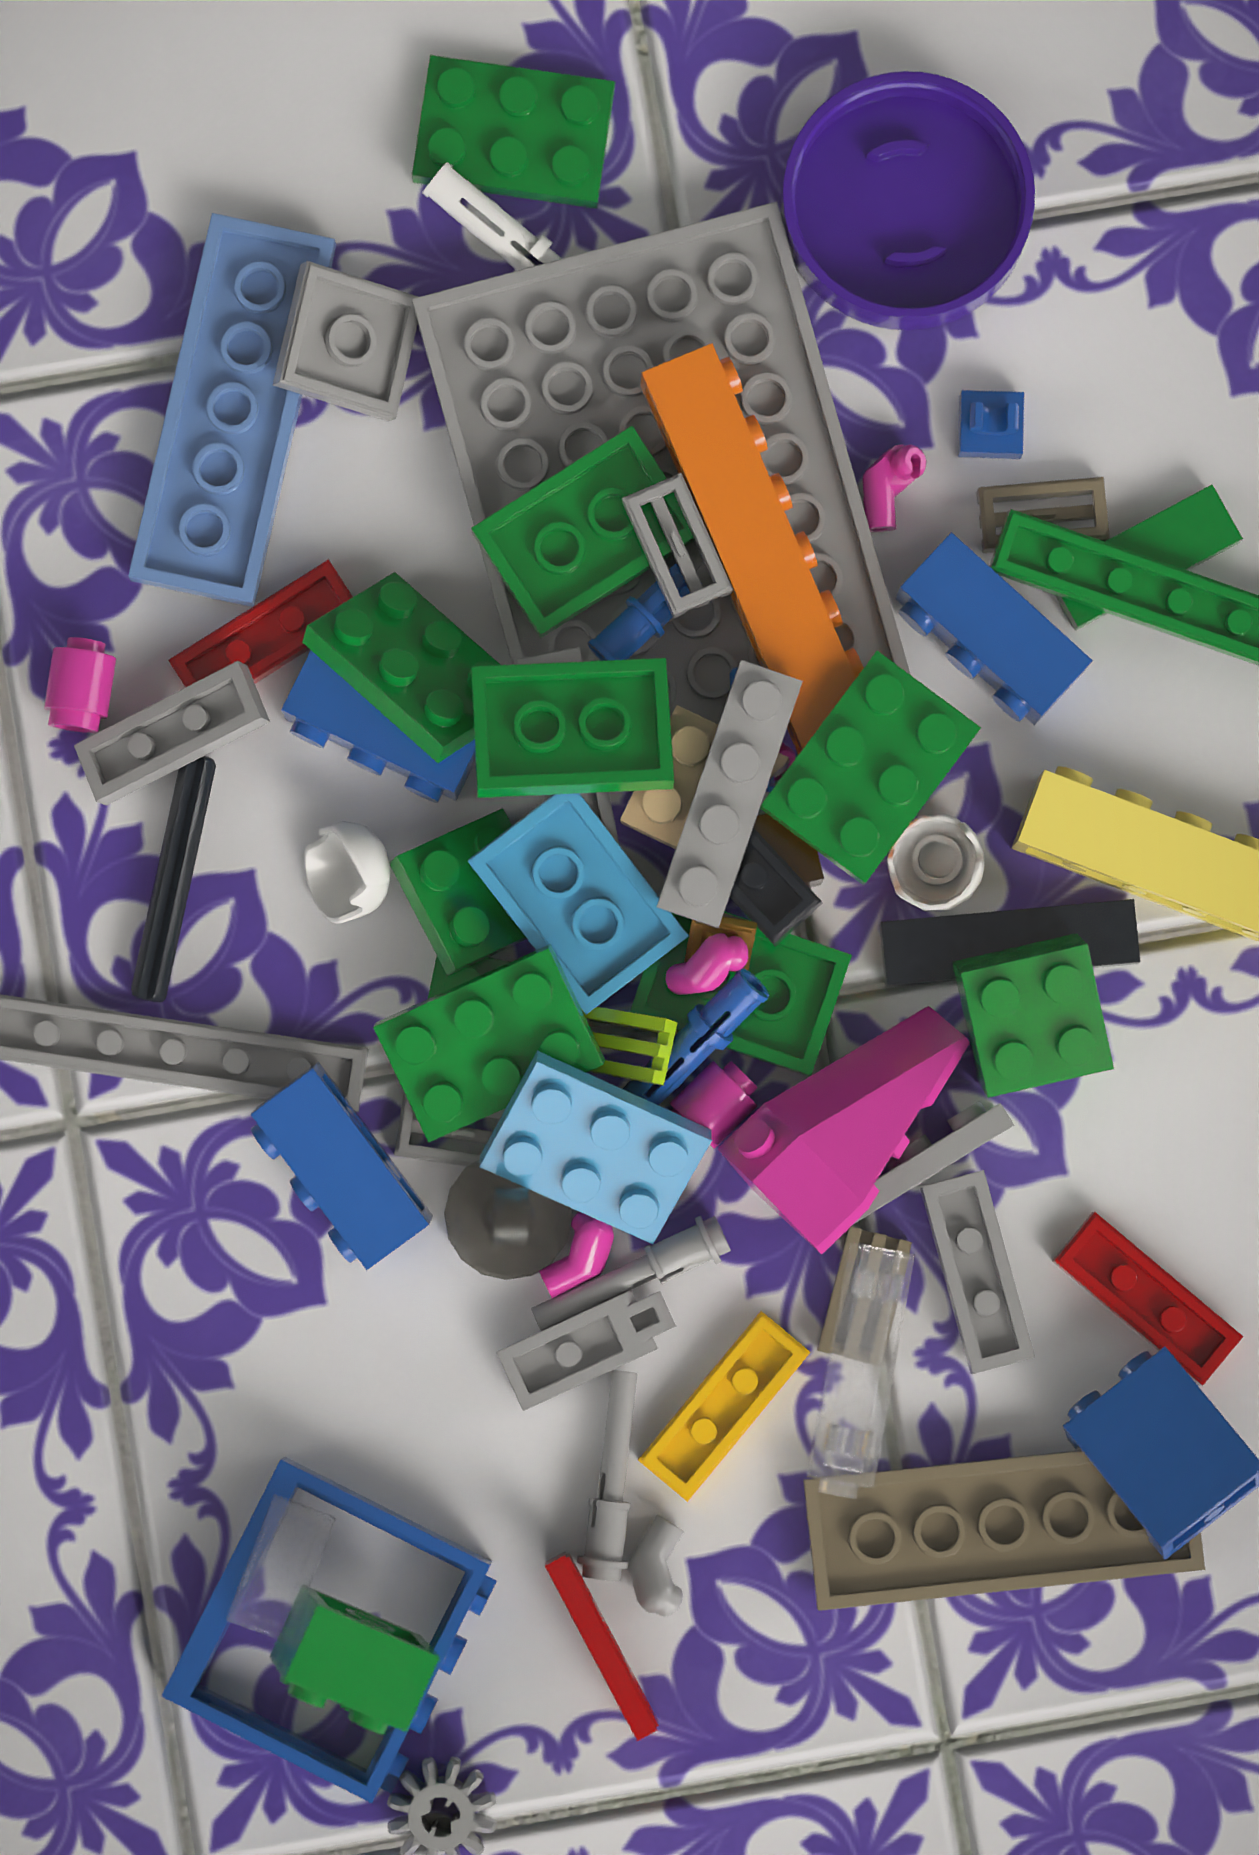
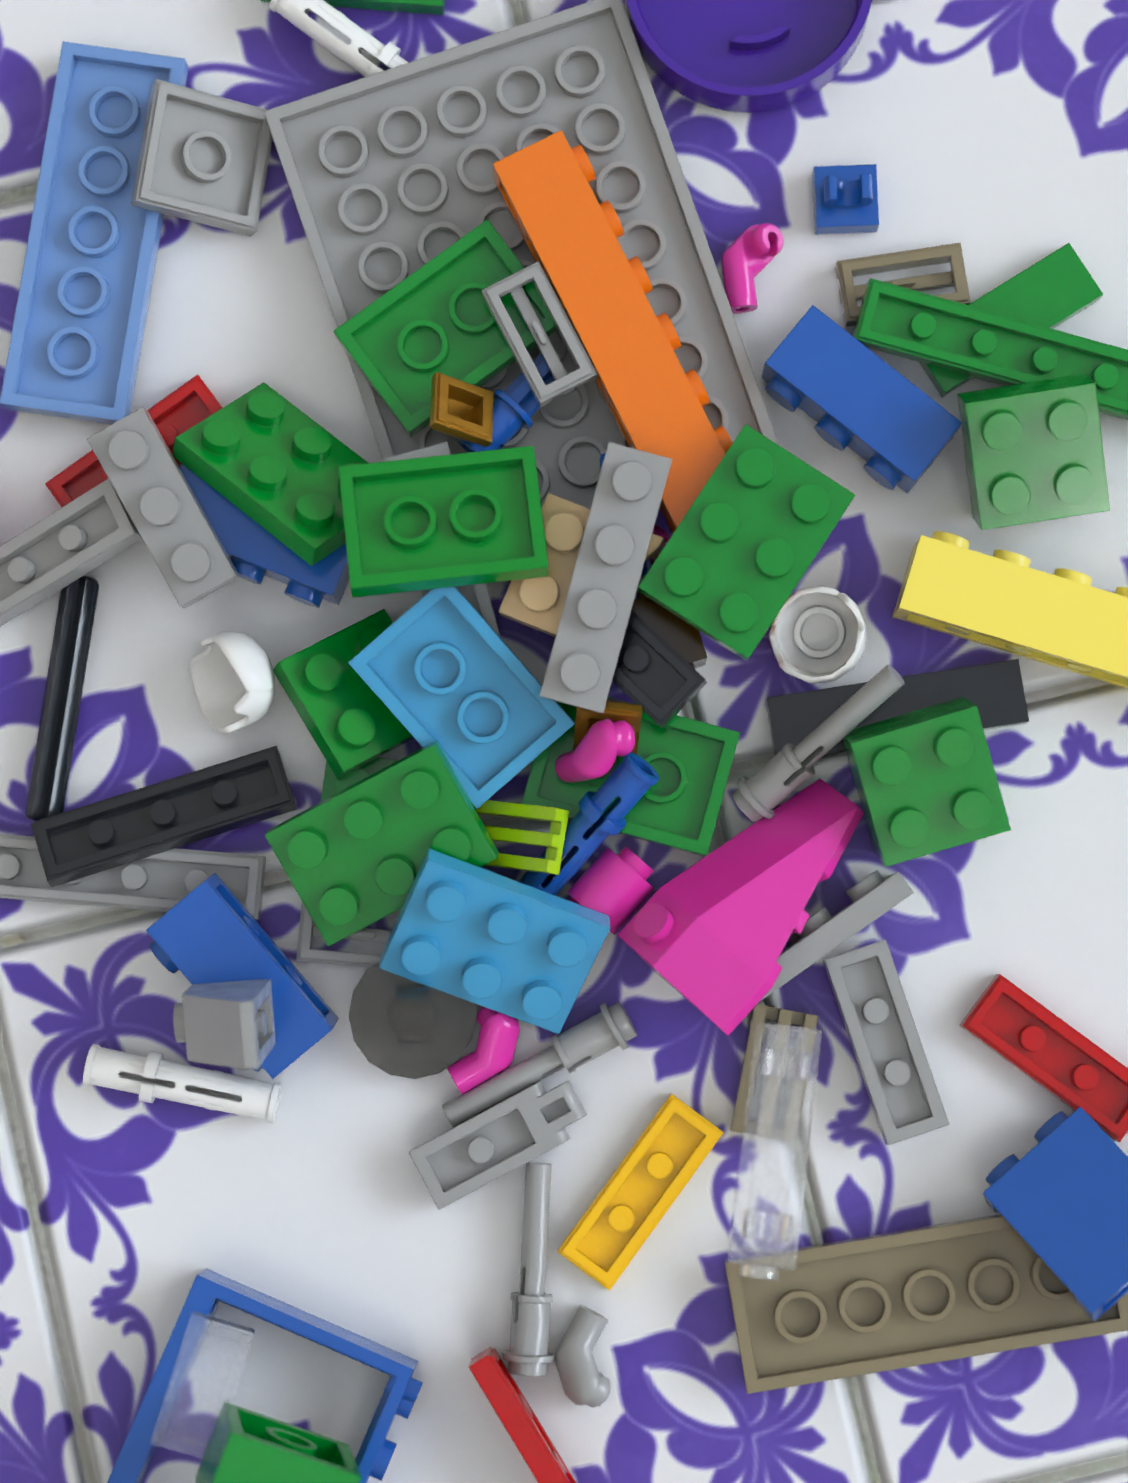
camera: 10 degrees right, 0 degrees up
none -> black tile [31,746,297,887]
none -> white pin [83,1044,282,1123]
none -> light grey plate [87,407,240,608]
none -> light grey slope [173,979,276,1070]
none -> pearl gold slope [430,372,494,447]
none -> light grey pin [732,665,905,822]
none -> brick [957,374,1110,530]

